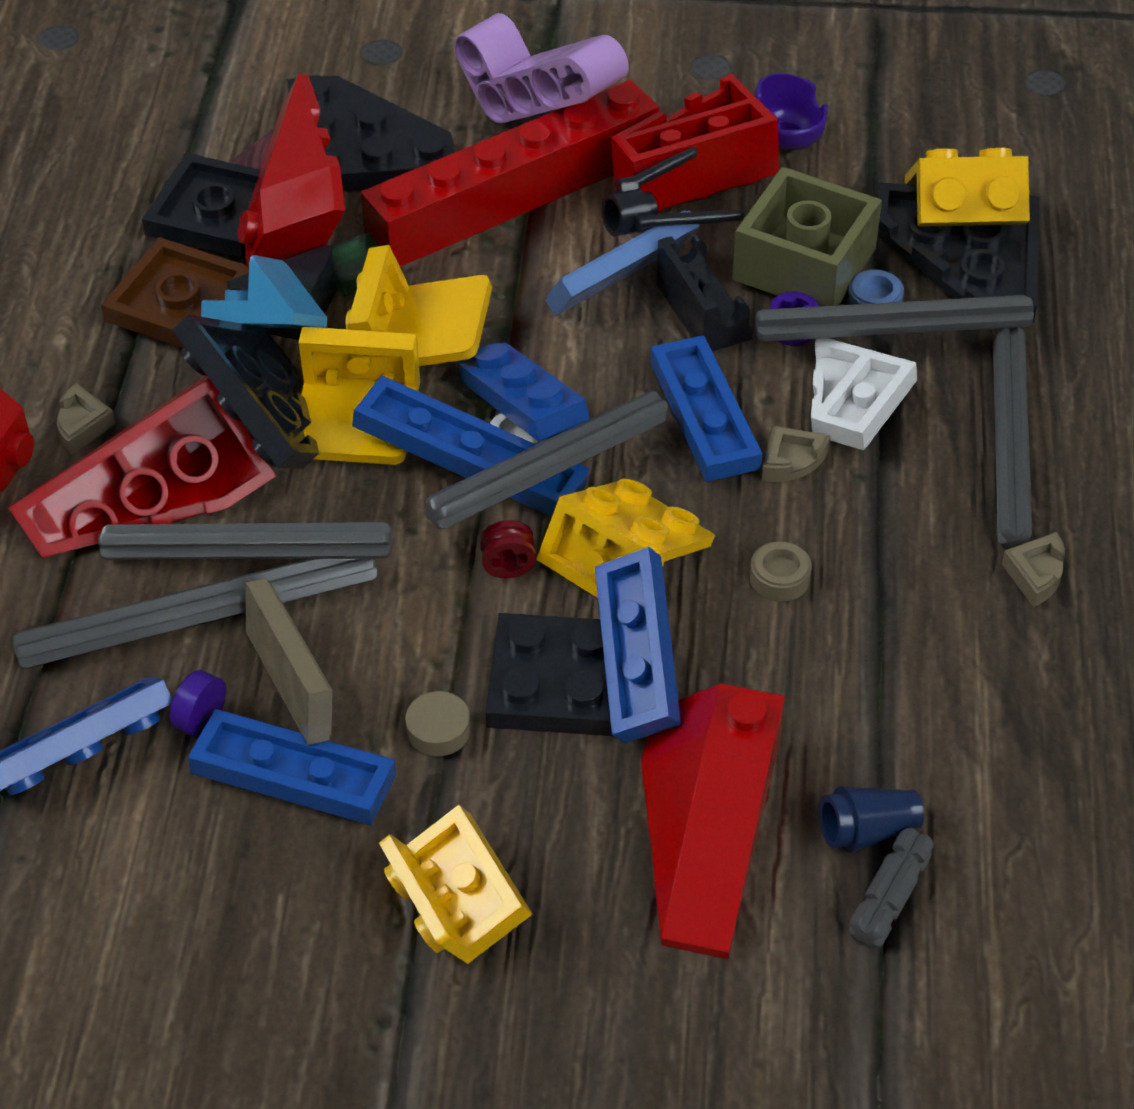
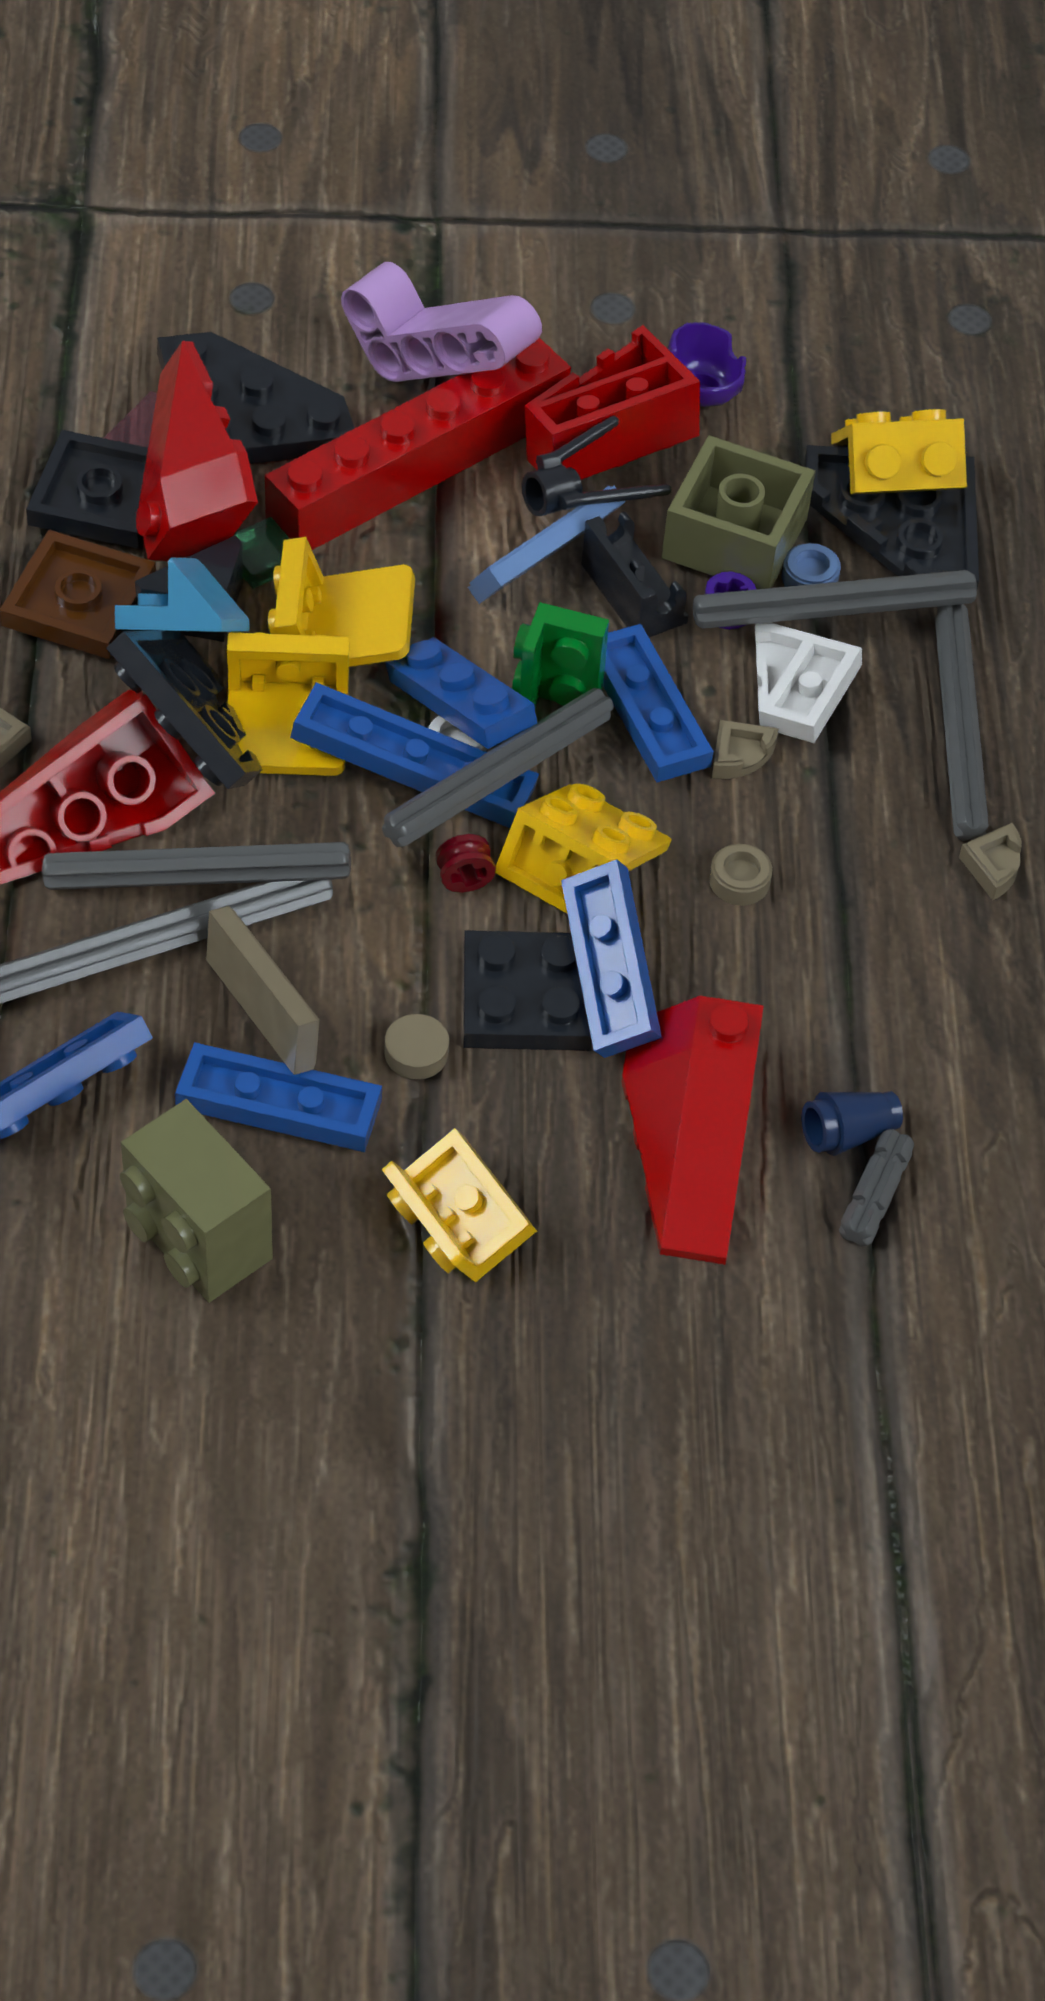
camera: 10 degrees left, 5 degrees up
dark purple tile [170,670,226,738] -> none
none -> olive brick [120,1099,273,1303]
none -> green bracket [512,602,609,708]

